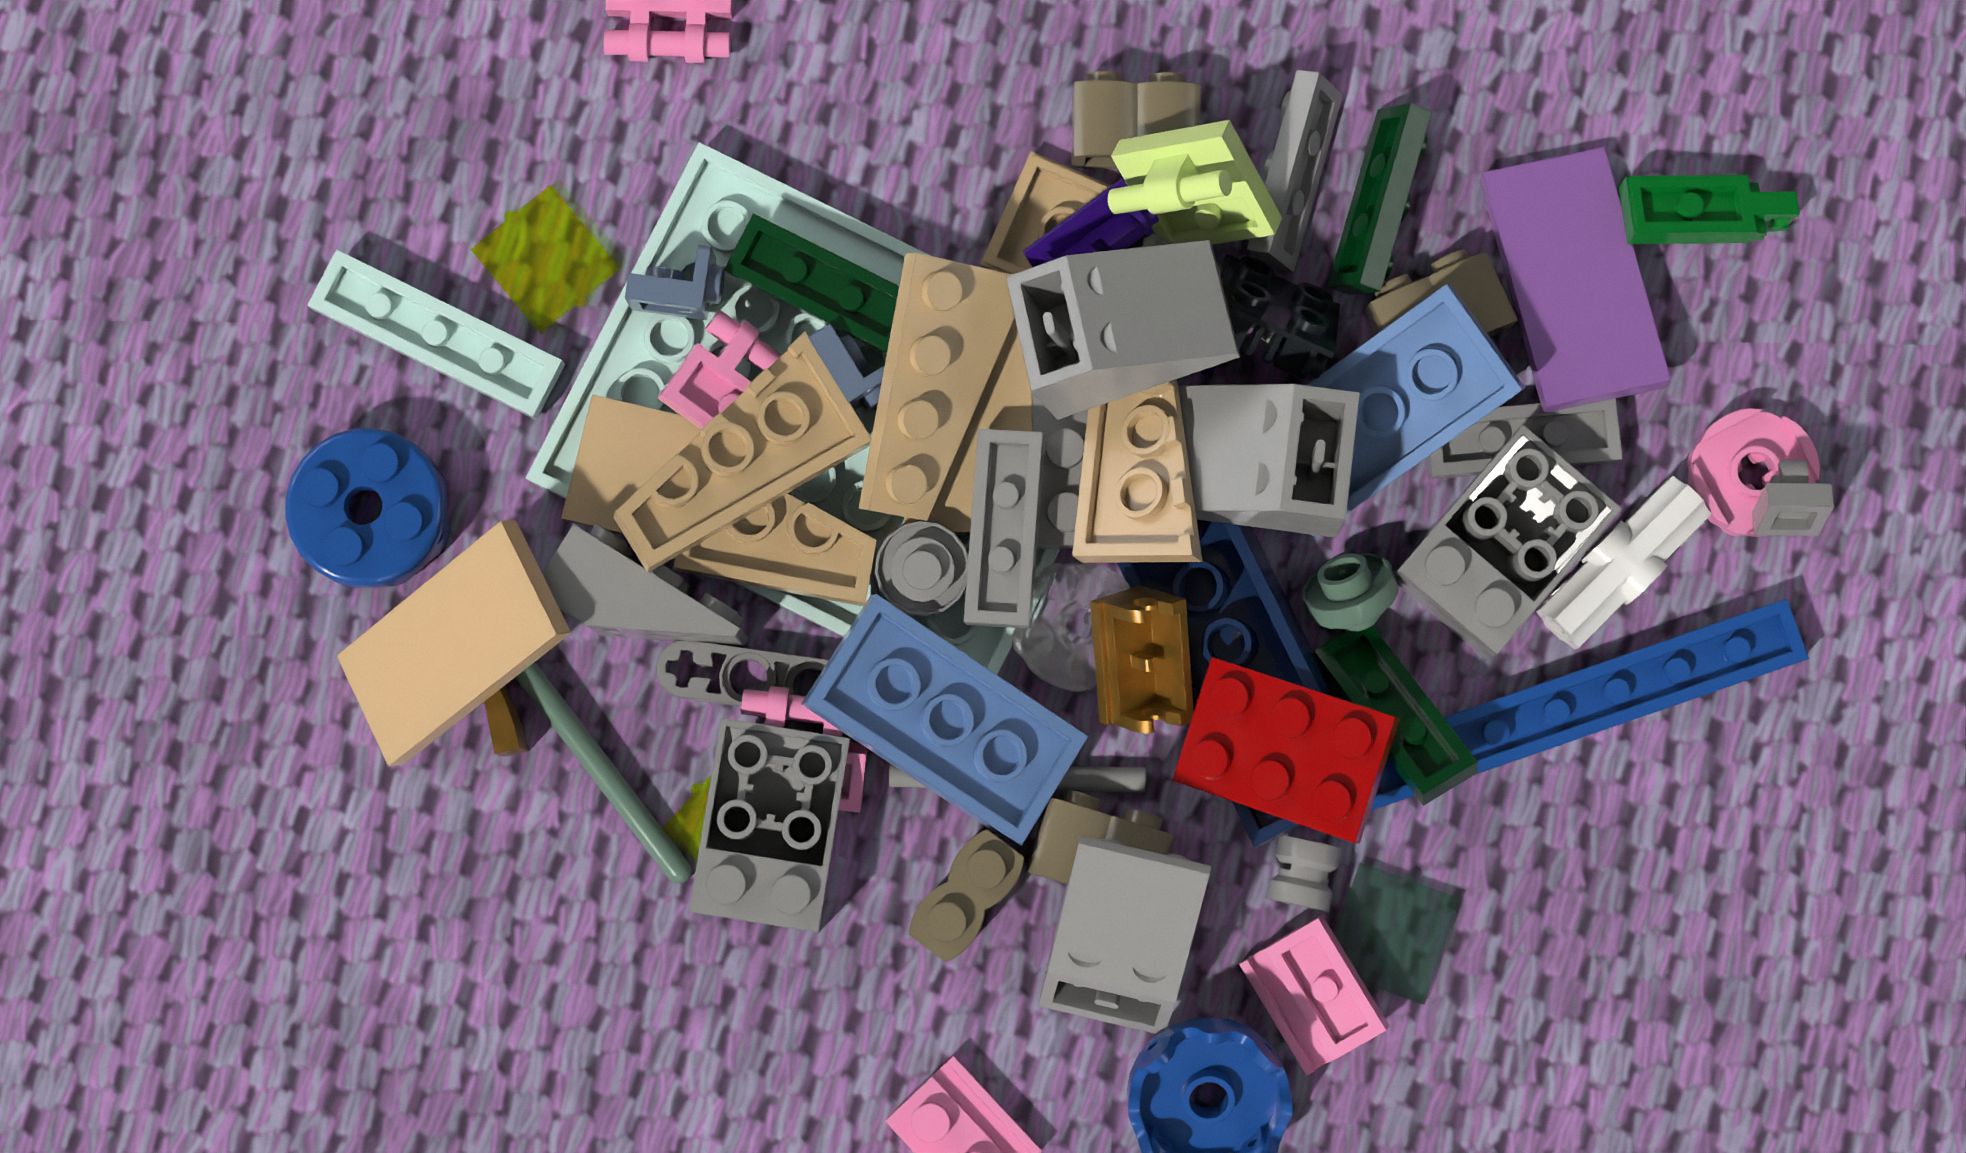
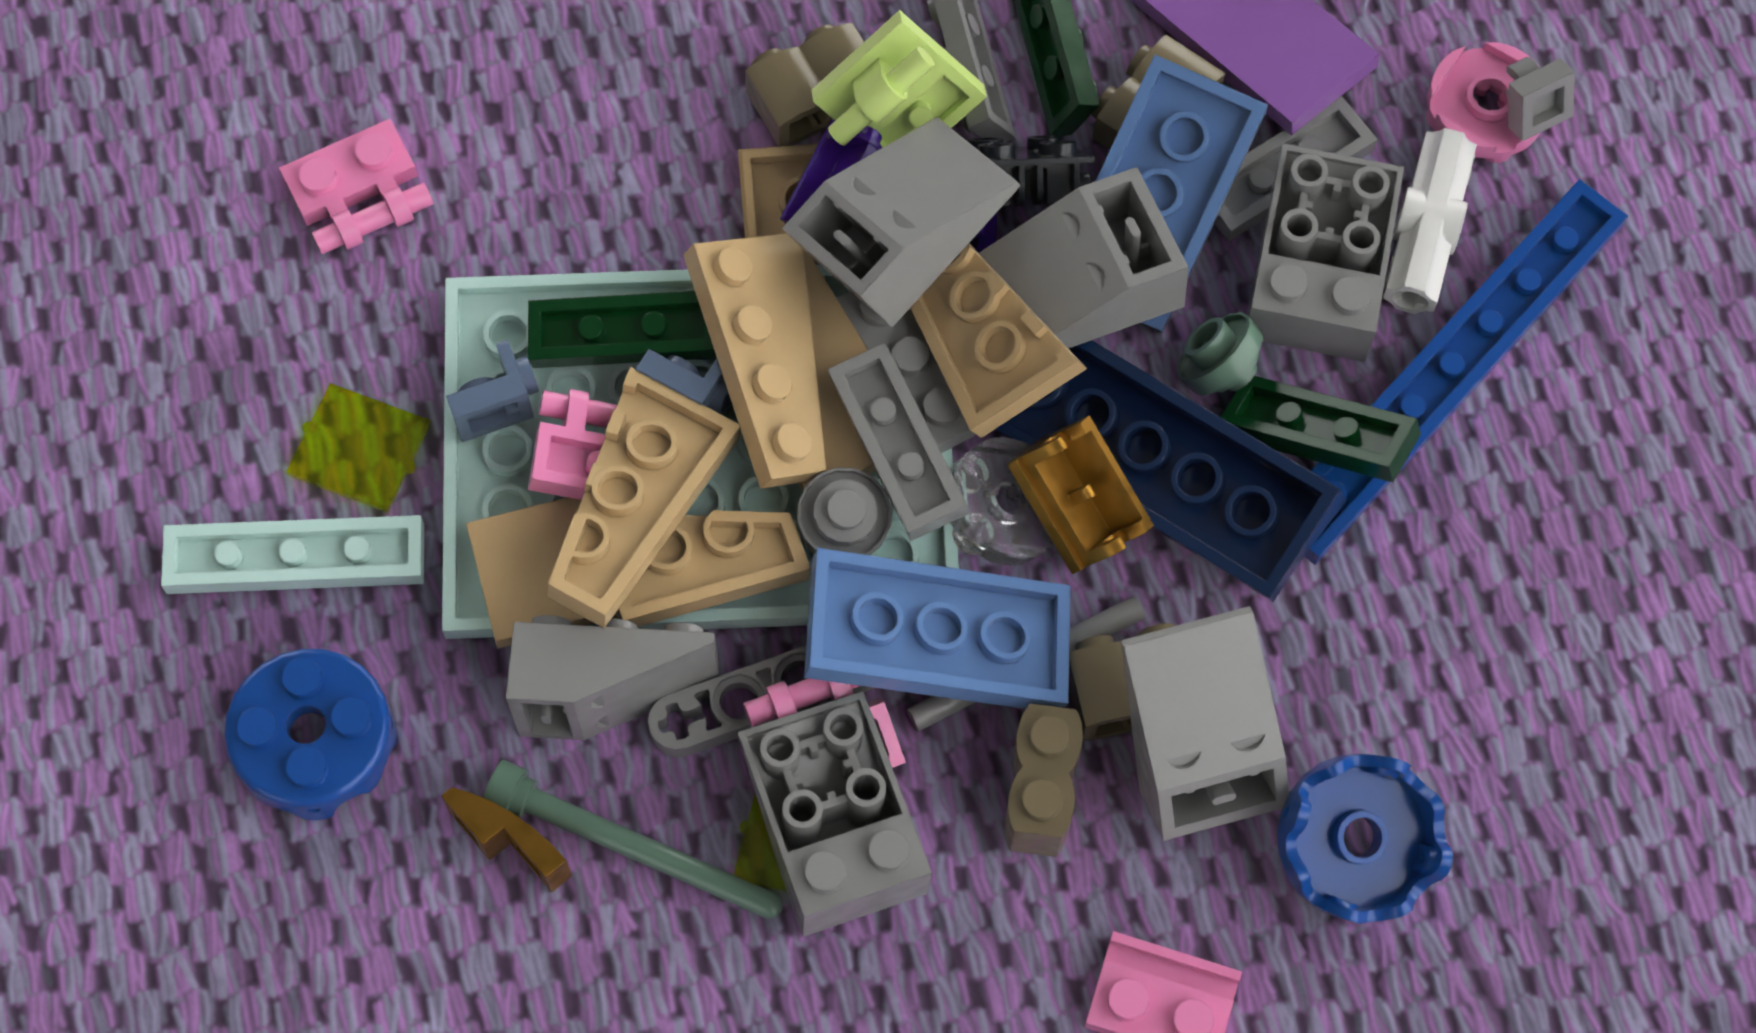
camera: 30 degrees left, 15 degrees down
tan tile [337,520,571,766] -> none
red plate [1172,657,1400,843] -> none
bright pink plate [1239,914,1390,1076] -> none
light grey wheel [1266,836,1342,912] -> none
piece [1334,863,1460,1005] -> none

